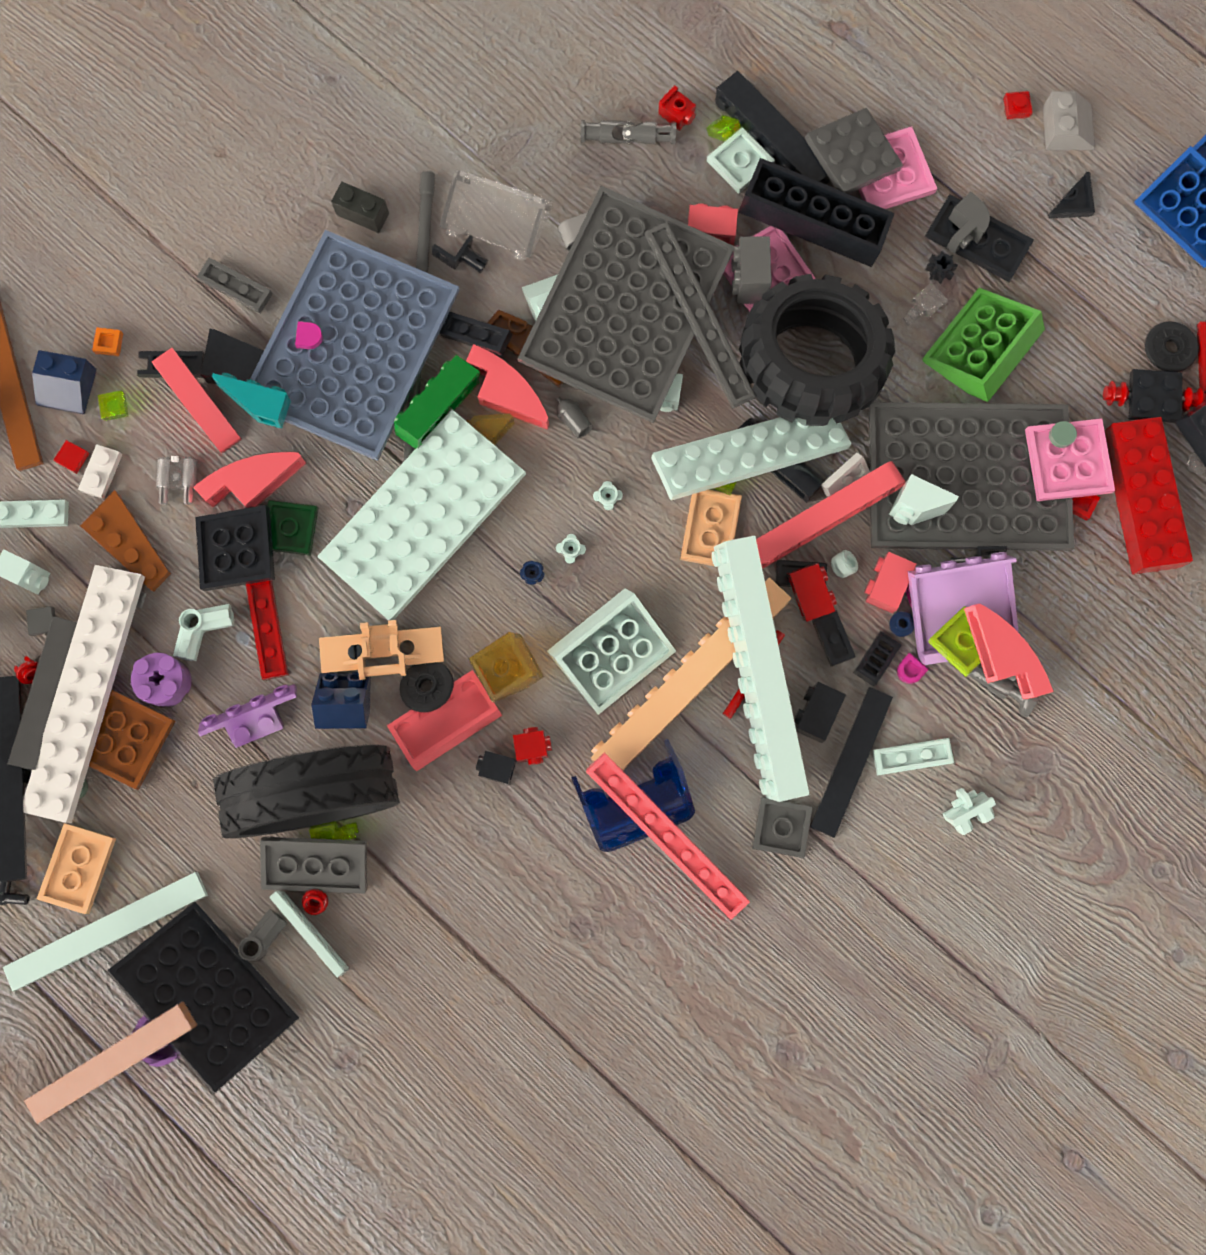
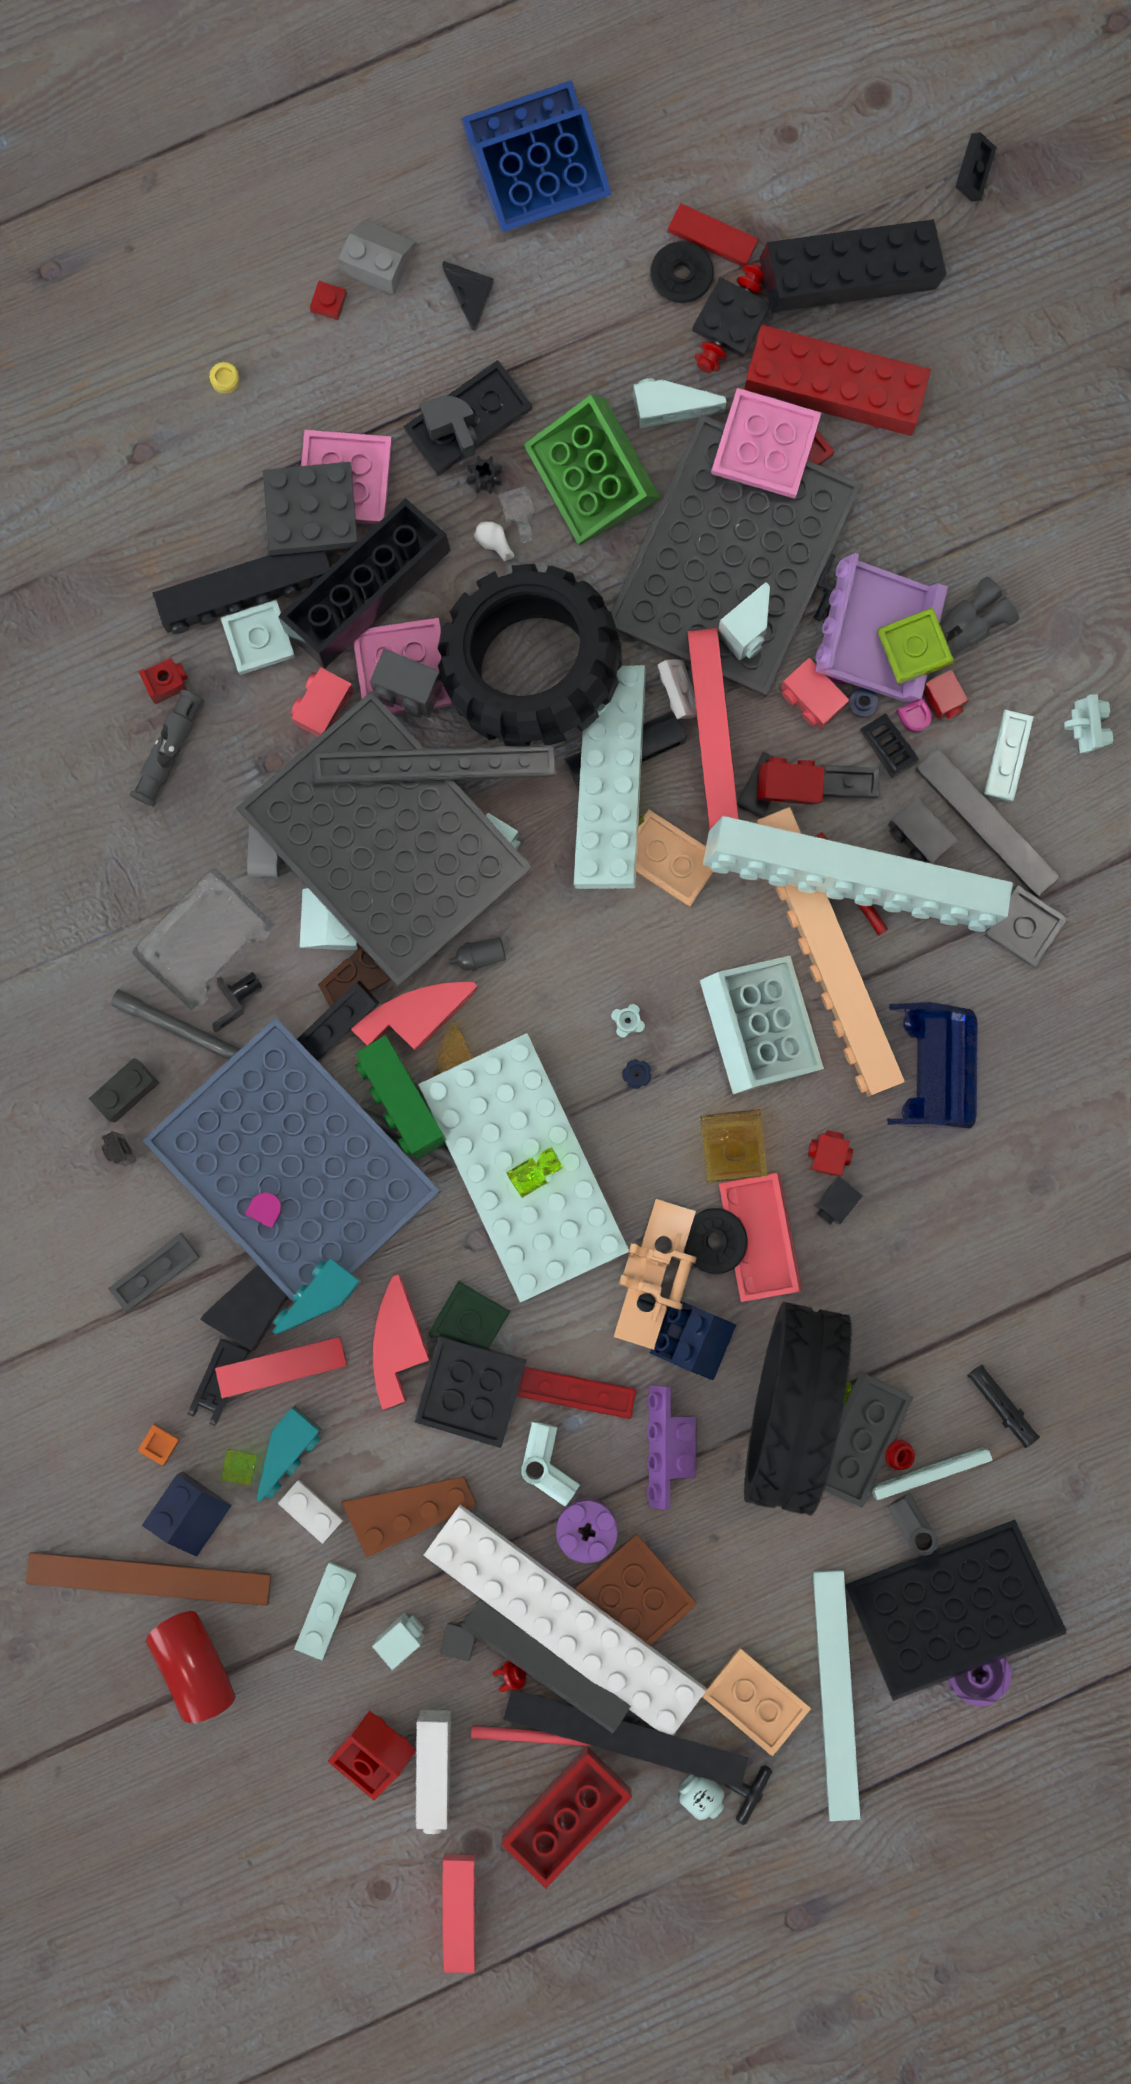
camera: 65 degrees left, 5 degrees up
tile [24,1002,197,1124] -> none
red tile [53,440,90,474] -> none
clear piece [156,456,198,505] -> none
coral plate [586,752,750,920] -> none
light aqua plate [593,481,623,510] -> none
clear neon green plate [706,115,741,142] -> none
light aqua tile [831,550,858,578] -> none
coral slope [964,603,1053,700] -> none
sand green tile [1049,421,1077,448] -> none
none -> clear smoke plate [101,1131,137,1166]
none -> light yellow tile [209,362,240,394]
none -> teal slope [256,1406,322,1502]
none -> white animal [474,521,514,561]
none -> clear neon green plate [506,1148,563,1198]
none -> light aqua slope [633,378,727,429]
none -> brick [923,670,968,720]
none -> black pin [967,1364,1040,1448]

